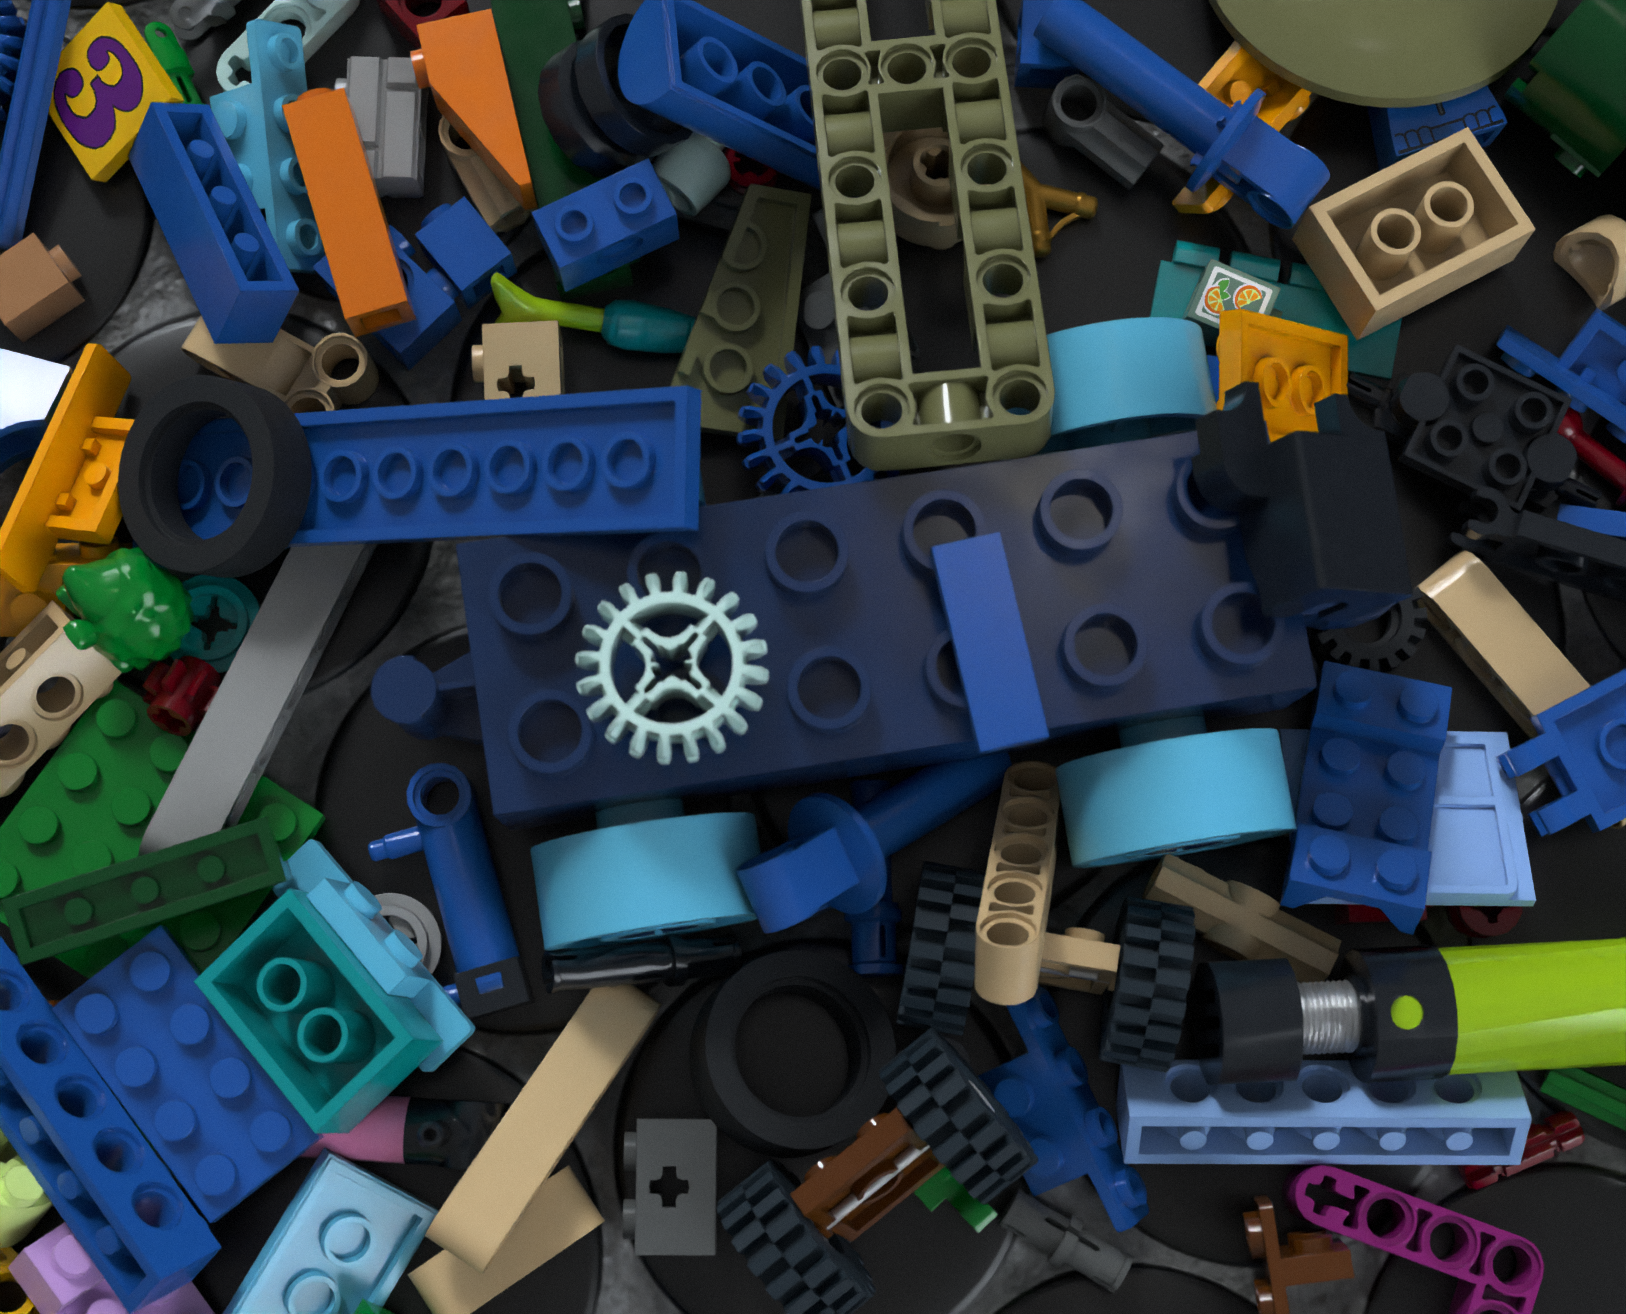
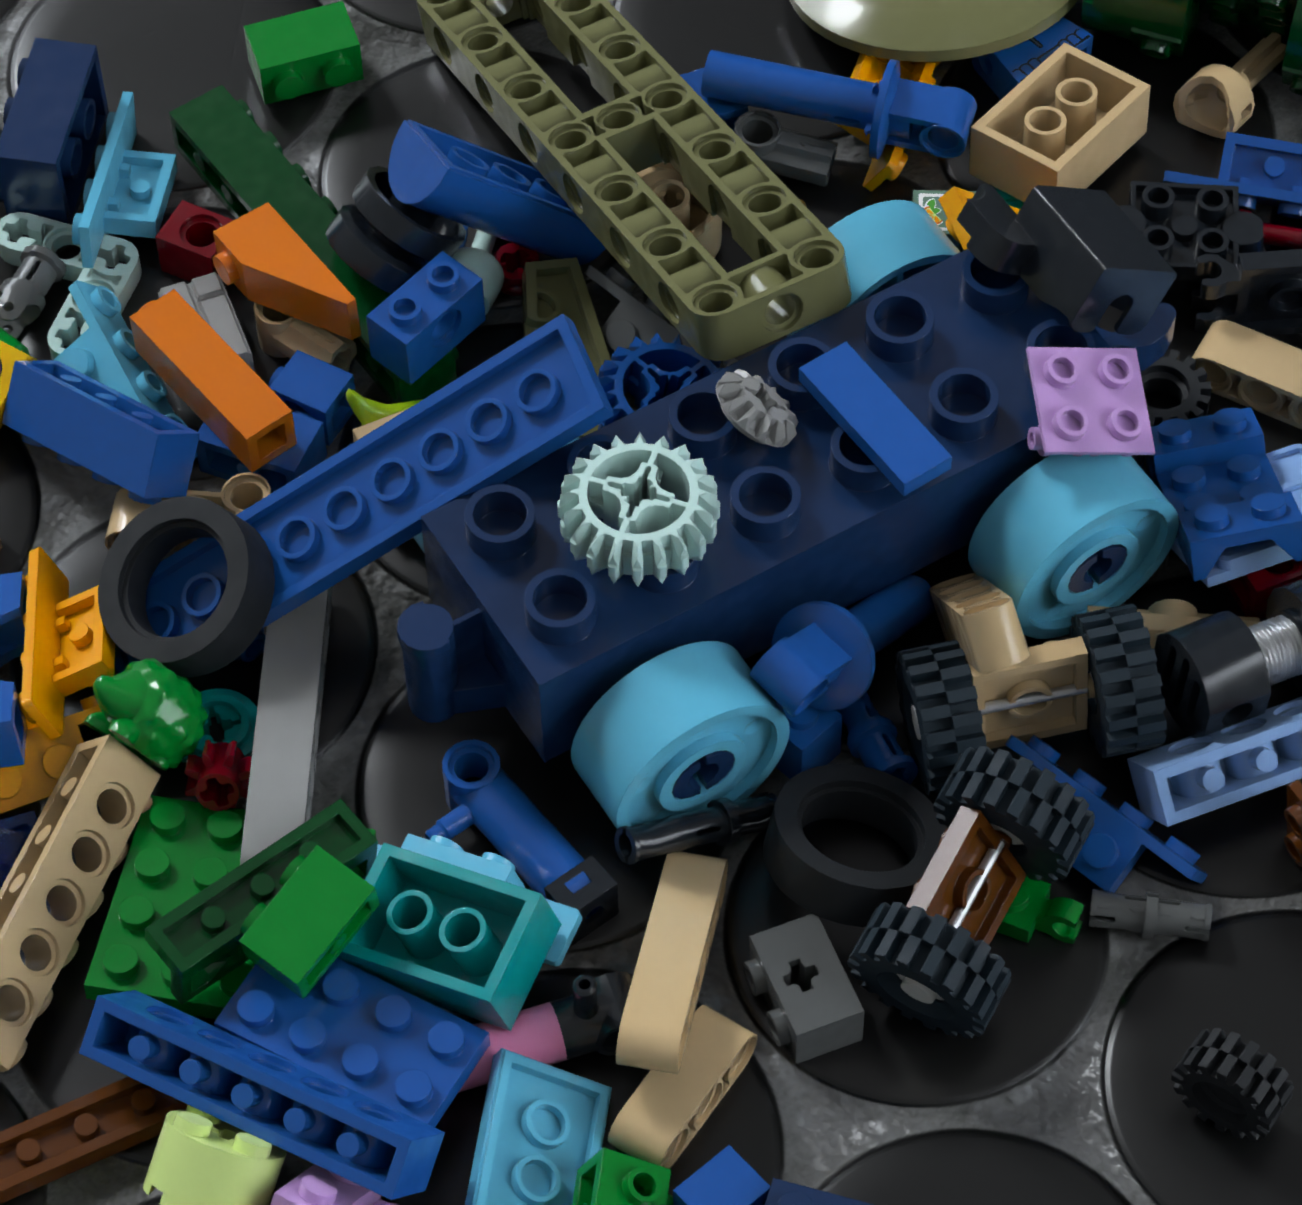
camera: 15 degrees left, 25 degrees down
none -> green brick [239,845,380,999]
none -> light grey gear [715,369,799,447]
none -> lavender hinge [1026,347,1156,457]

